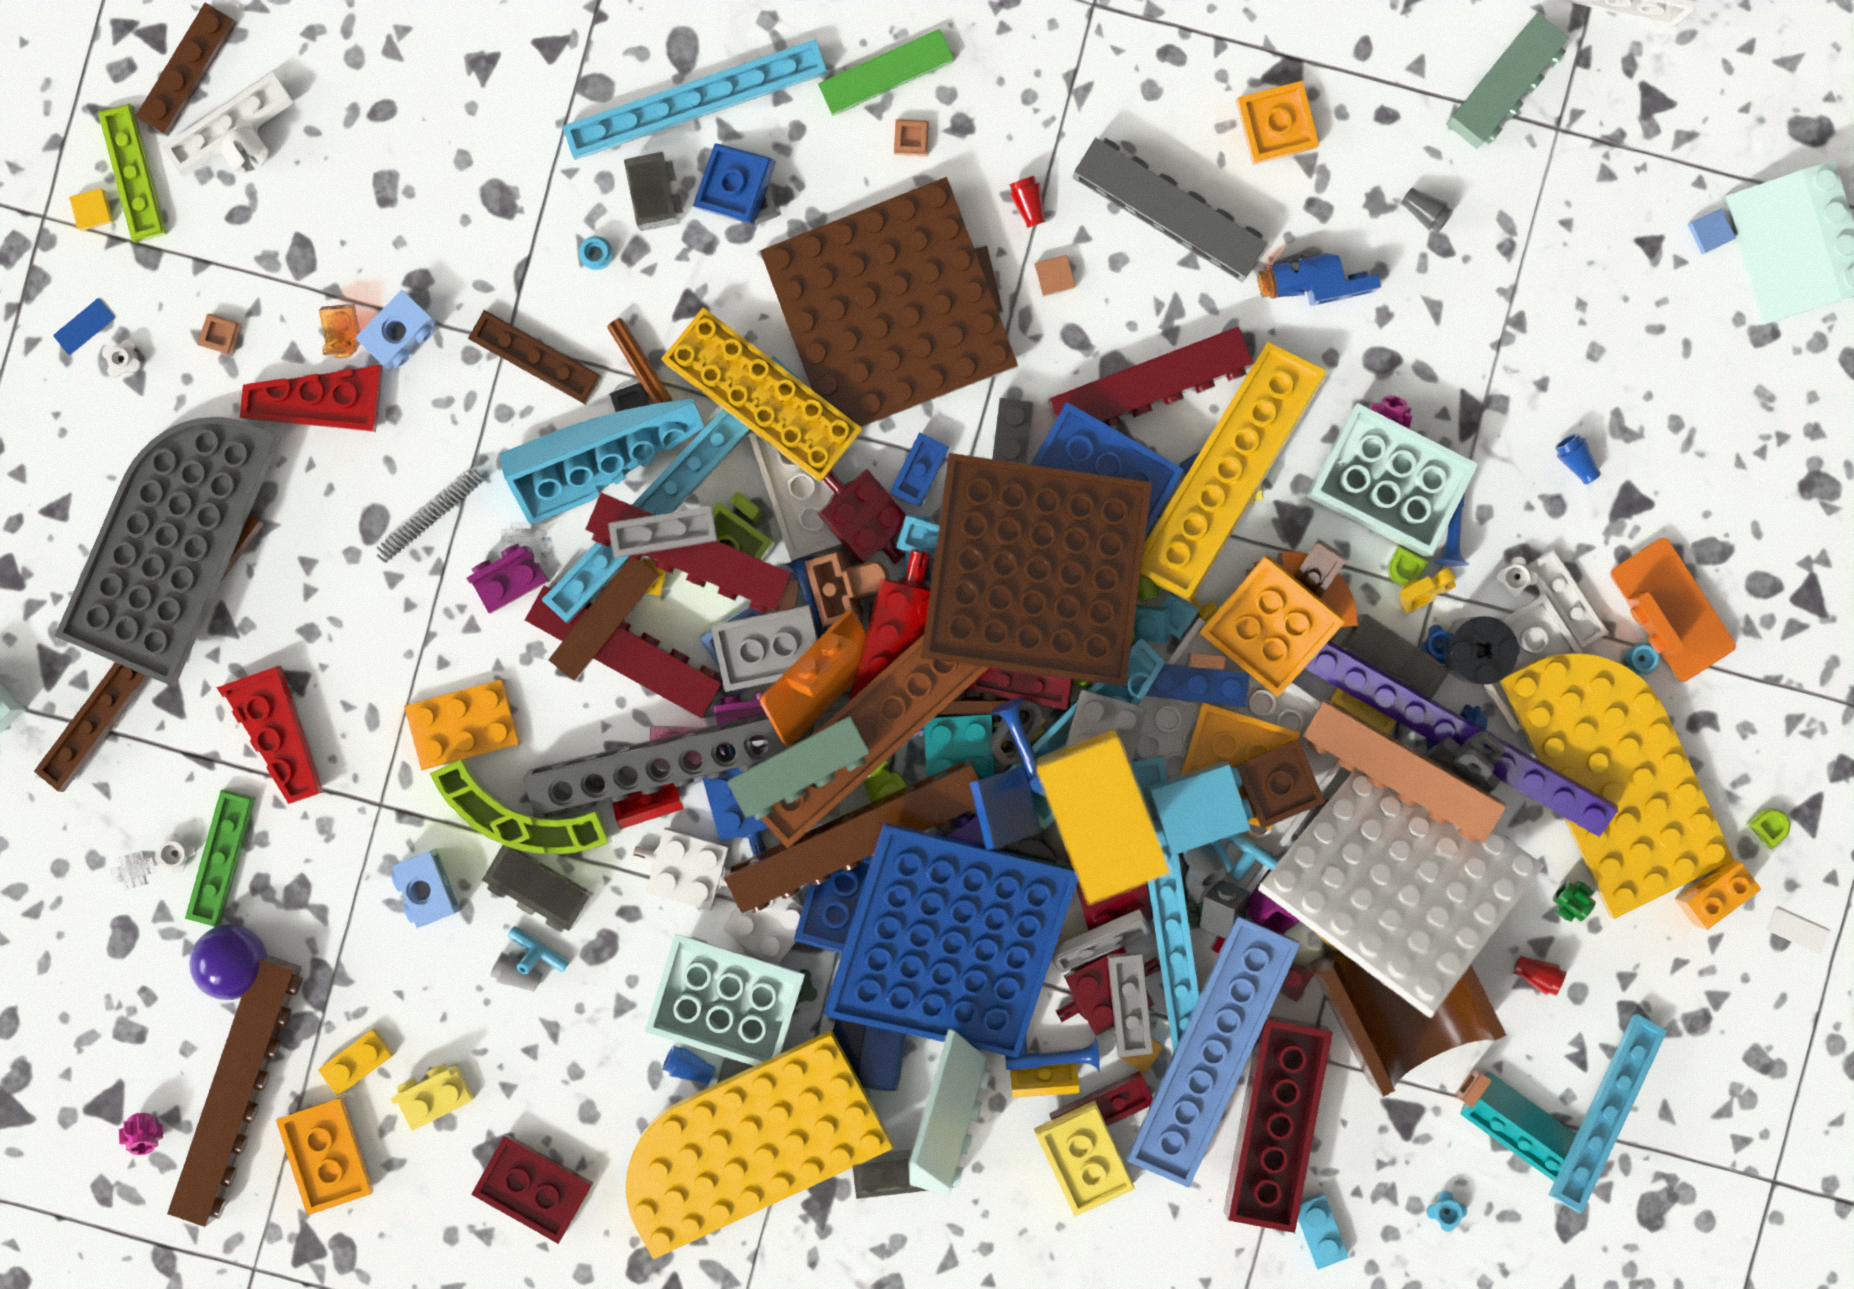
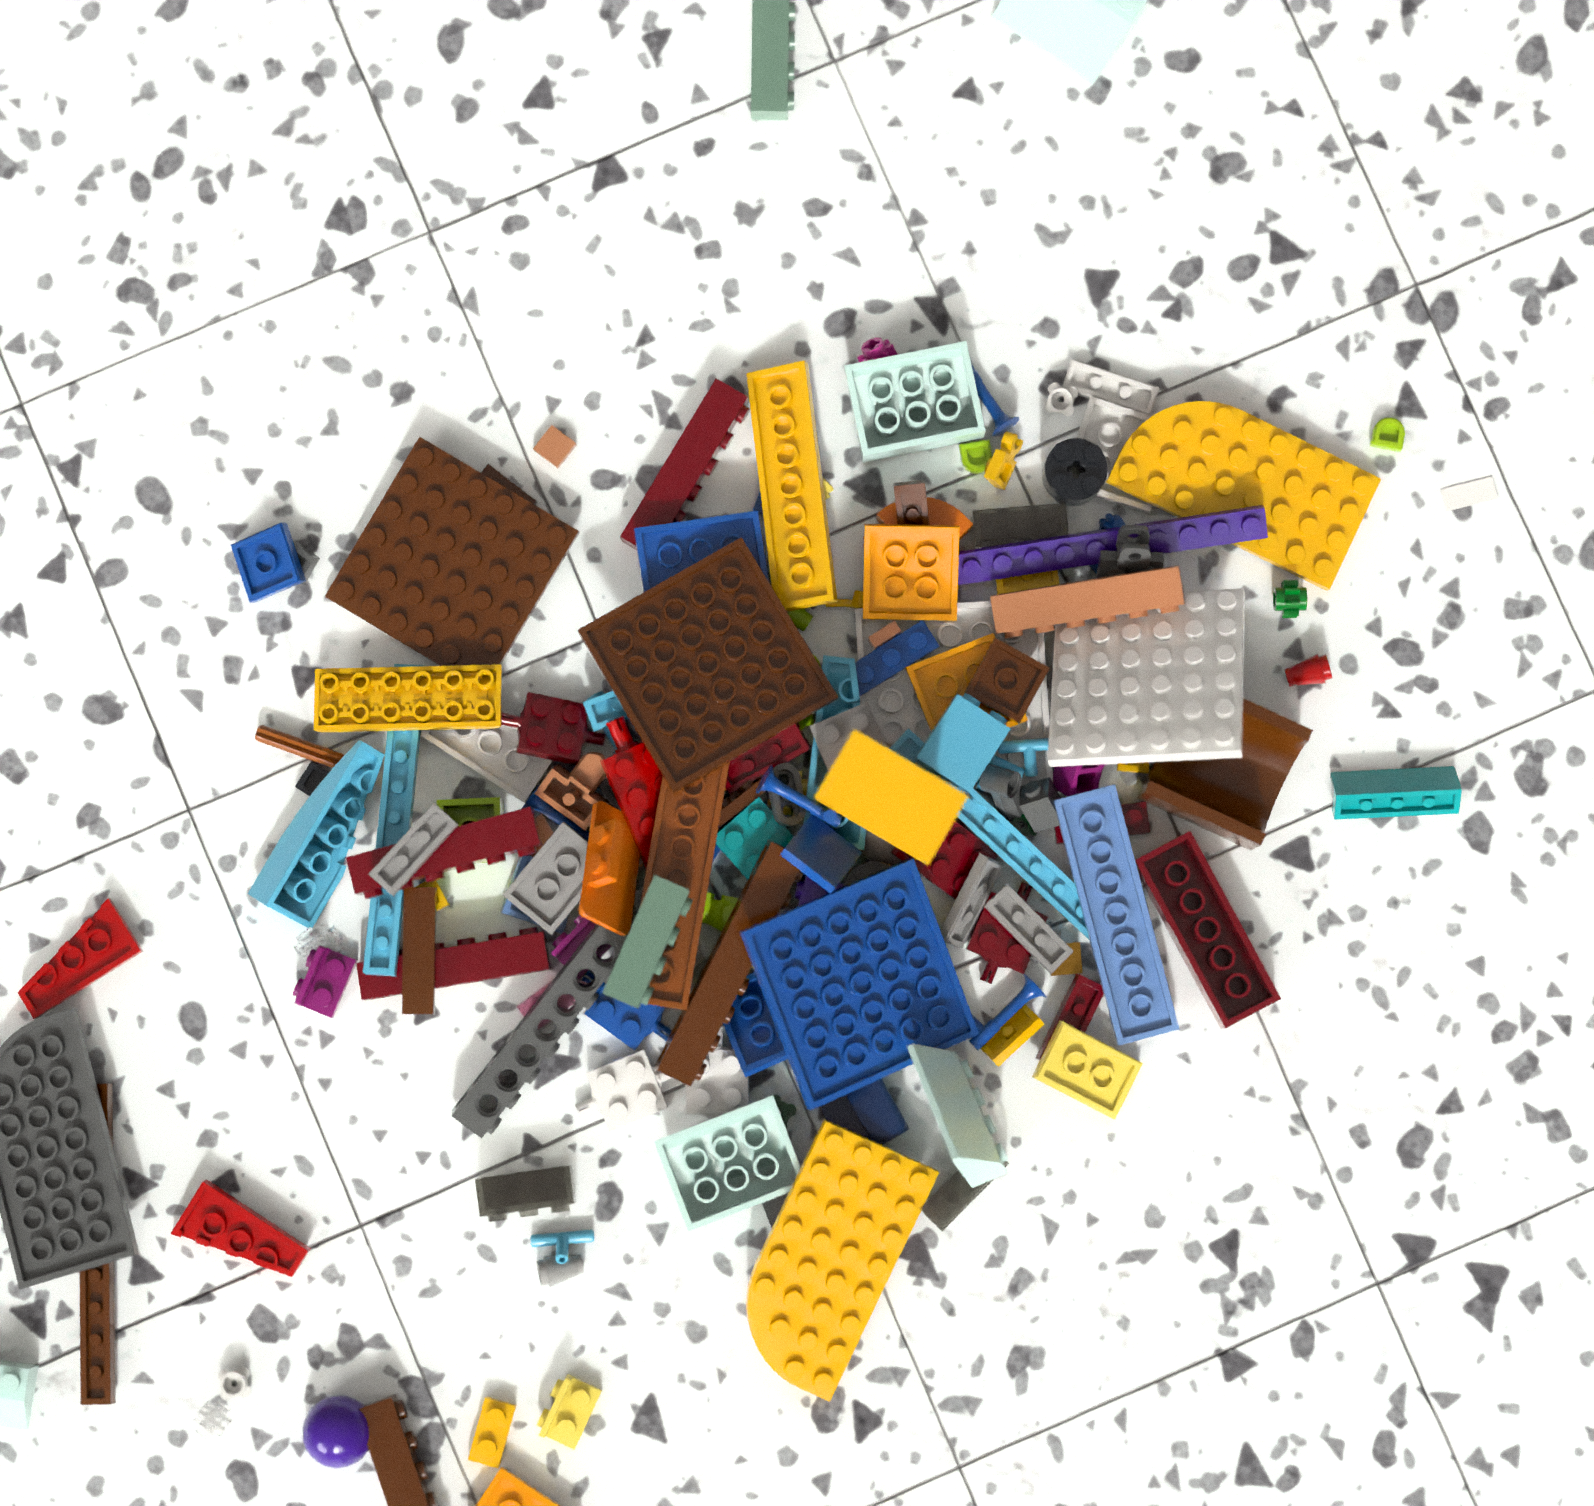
camera: 35 degrees left, 5 degrees down
bright green tile [185,789,256,927] -> none
clear orange bracket [319,304,360,358] -> none
light blue brick [355,289,438,370] -> none
light grey piece [376,468,486,563] -> none
light blue brick [391,848,461,928] -> none
light orange plate [404,680,521,771] -> none
lime brick [429,759,613,854] -> none
reddish brown tile [468,310,602,405] -> none
dark red plate [471,1133,593,1244] -> none
medium azure plate [562,39,827,160] -> none
medium azure plate [579,236,613,270] -> none
red plate [613,783,684,829] -> none
clear smoke brick [623,151,684,231] -> none
blue cone [662,1045,715,1085] -> none
lime tile [729,491,764,524] -> none
bright green tile [818,29,954,116] -> none
blue plate [890,432,949,508] -> none
nougat tile [894,119,929,157] -> none
dark grey plate [992,398,1033,464] -> none
red cone [1008,176,1046,228] -> none
dark grey brick [1072,137,1268,283] -> none
medium azure plate [1133,605,1169,643] -> none
medium azure plate [1161,592,1200,639] -> none
light orange plate [1236,81,1319,165] -> none
blue plate [1257,247,1381,307] -> none
medium azure plate [1298,1192,1349,1270] -> none
dark grey cone [1401,187,1454,233] -> none
blue plate [1419,625,1446,664] -> none
medium azure plate [1426,1191,1467,1232] -> none
nougat tile [1455,1068,1492,1108] -> none
medium azure plate [1548,1014,1667,1213] -> none
blue cone [1555,433,1601,485] -> none
orange bracket [1610,538,1736,682] -> none
medium azure plate [1625,642,1659,675] -> none
light orange brick [1675,860,1762,930] -> none
medium blue tile [1688,208,1736,254] -> none

